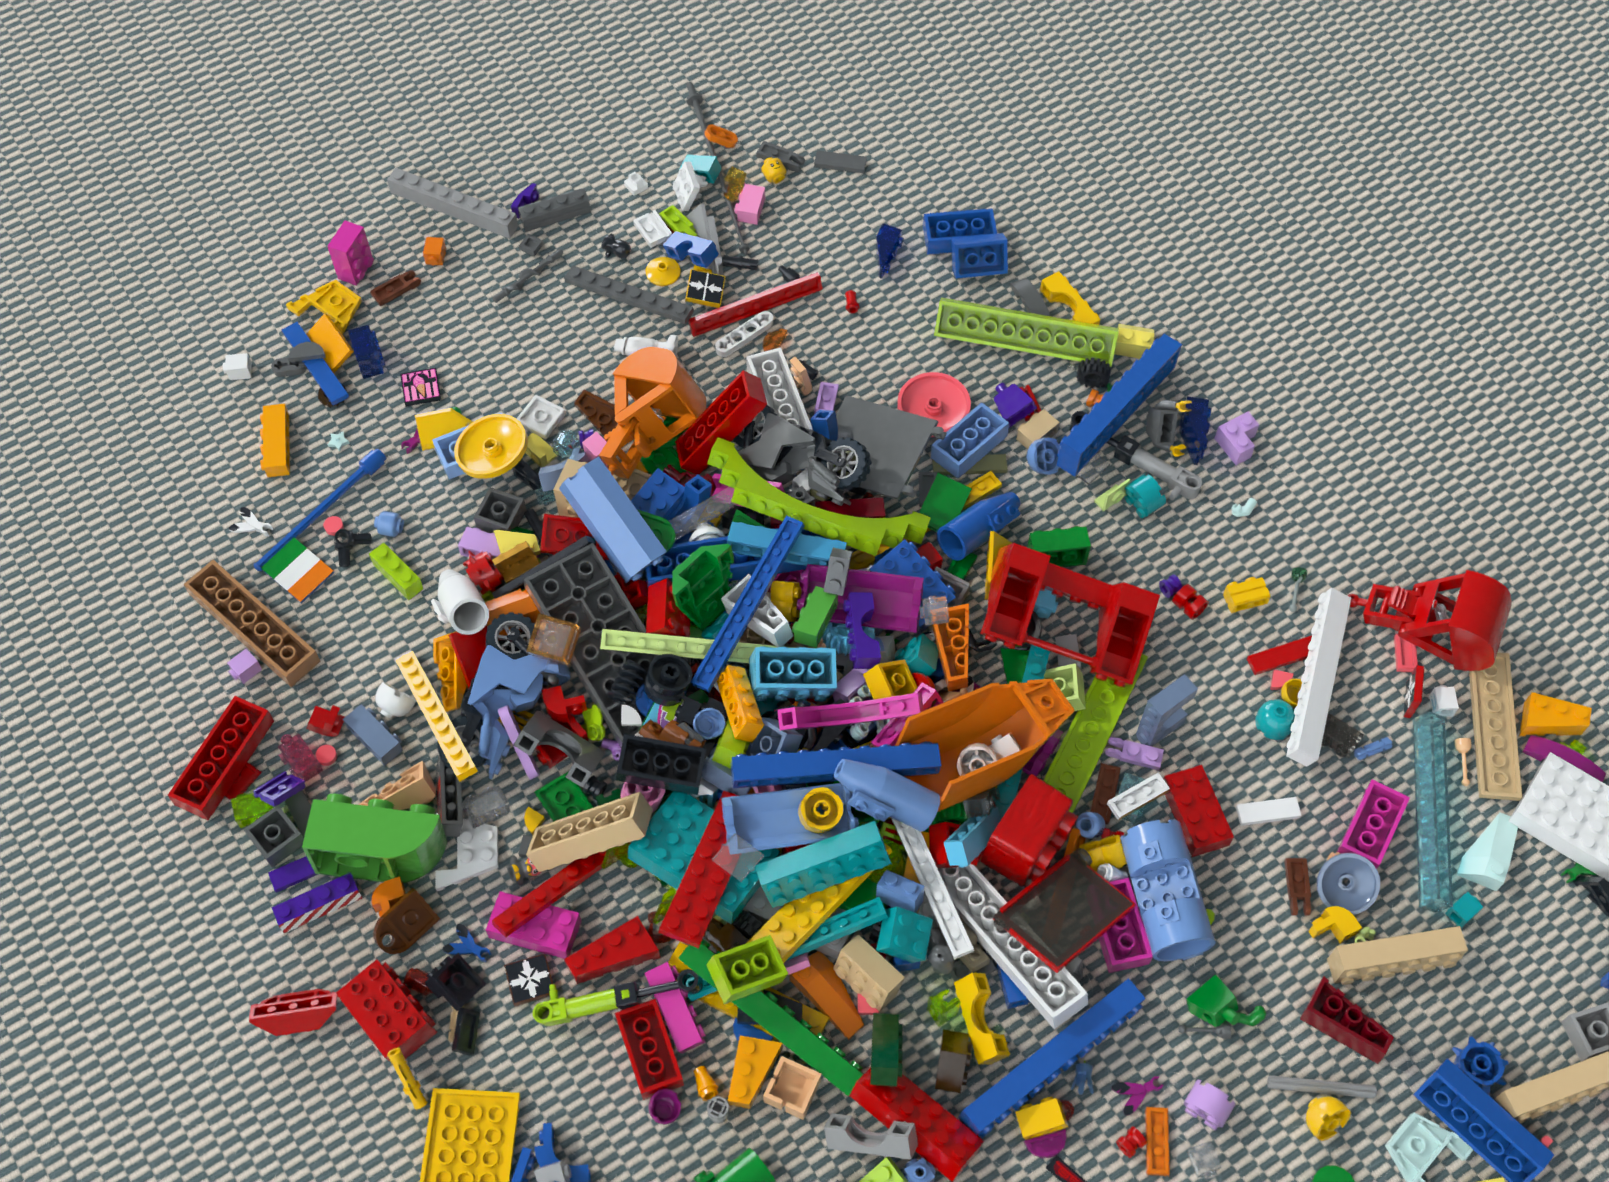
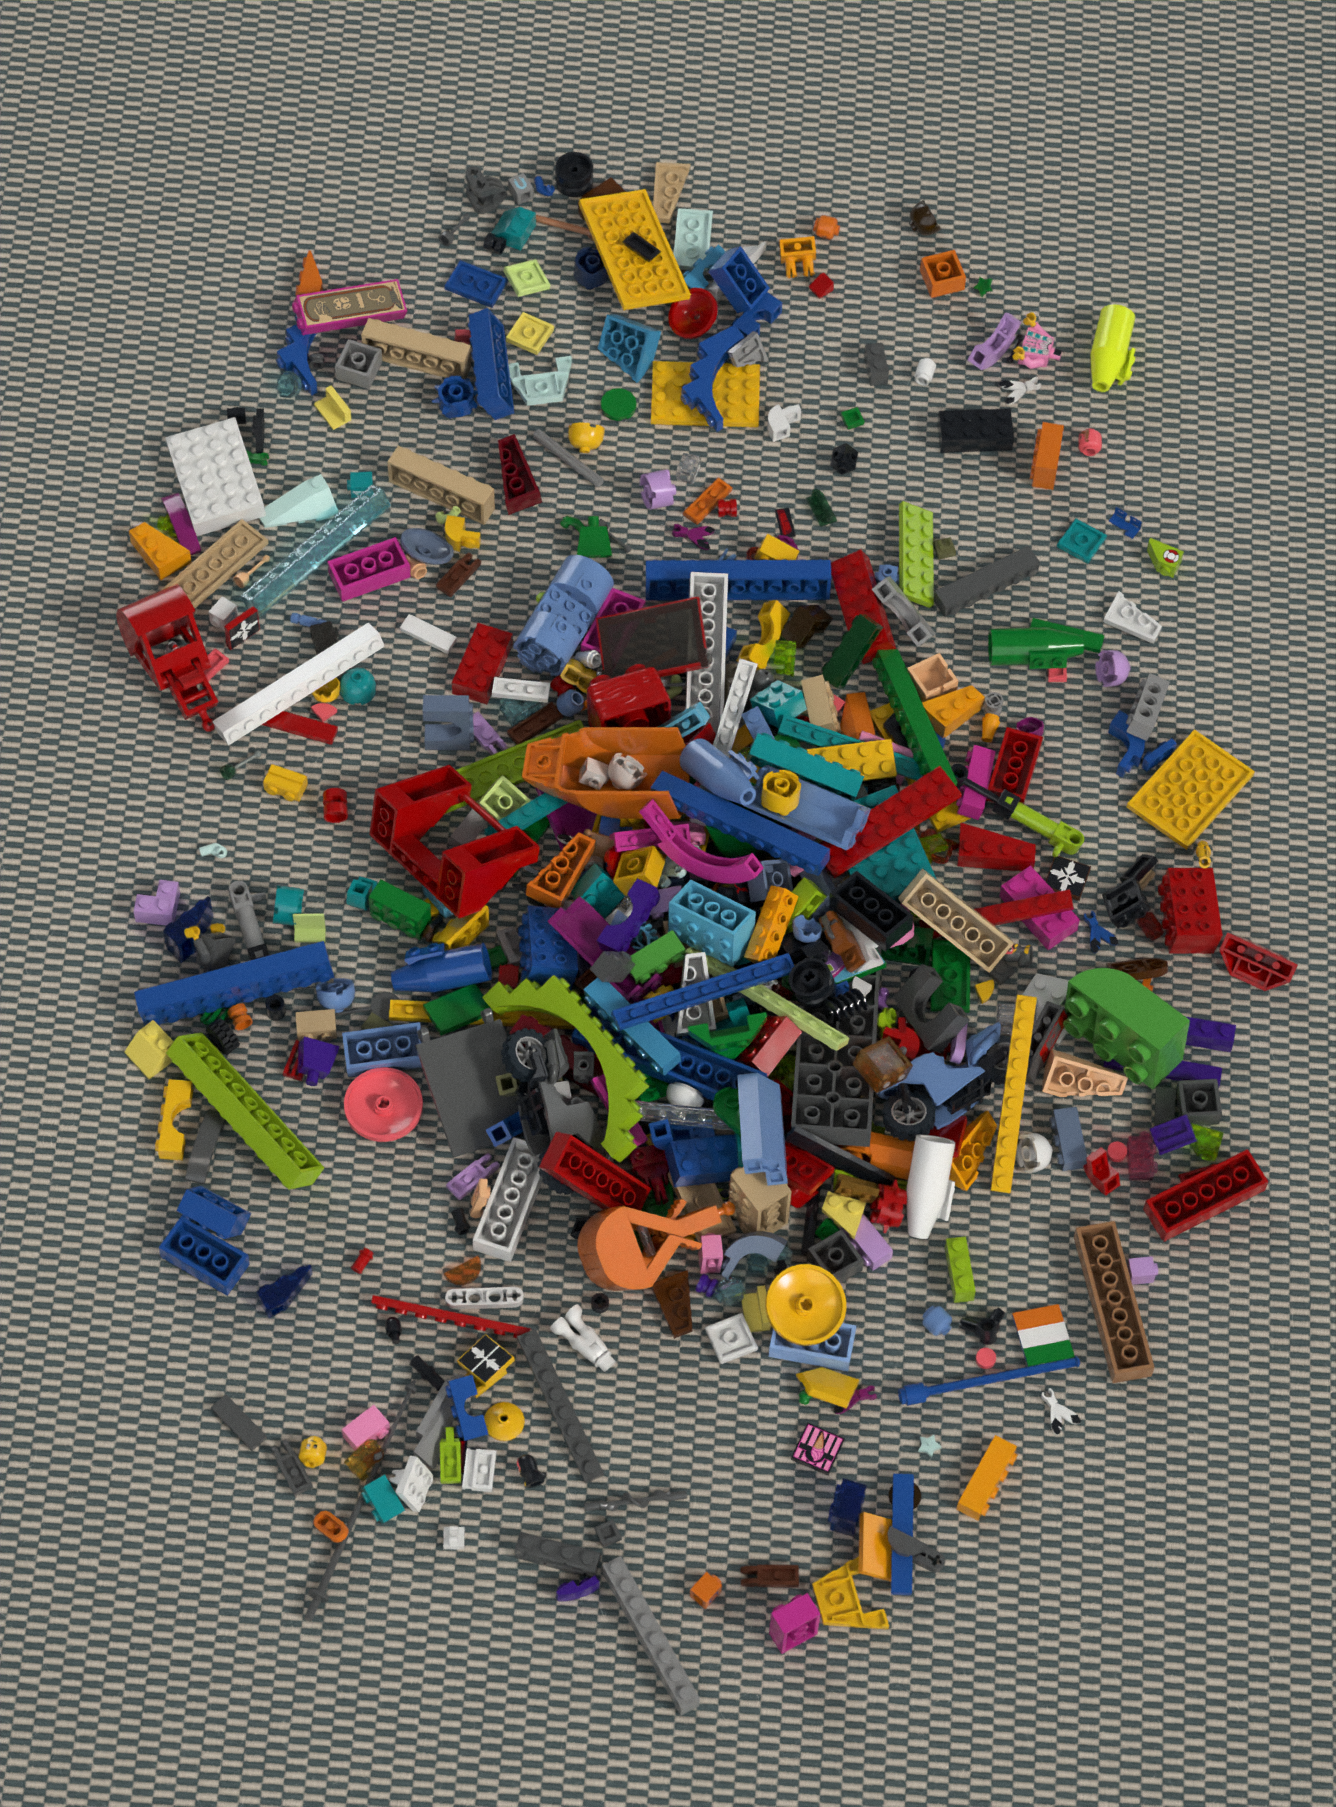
camera: 145 degrees left, 0 degrees up
white brick [223,353,252,380] -> none
lime brick [707,935,788,1004] -> none
clear piece [712,833,764,882] -> none
clear brick [919,596,949,625] -> none
dark purple wheel [1159,574,1183,598] -> none
none -> light yellow panel [314,385,351,430]
none -> dark grey piece [335,992,400,1021]
none -> teal brick [346,876,378,911]

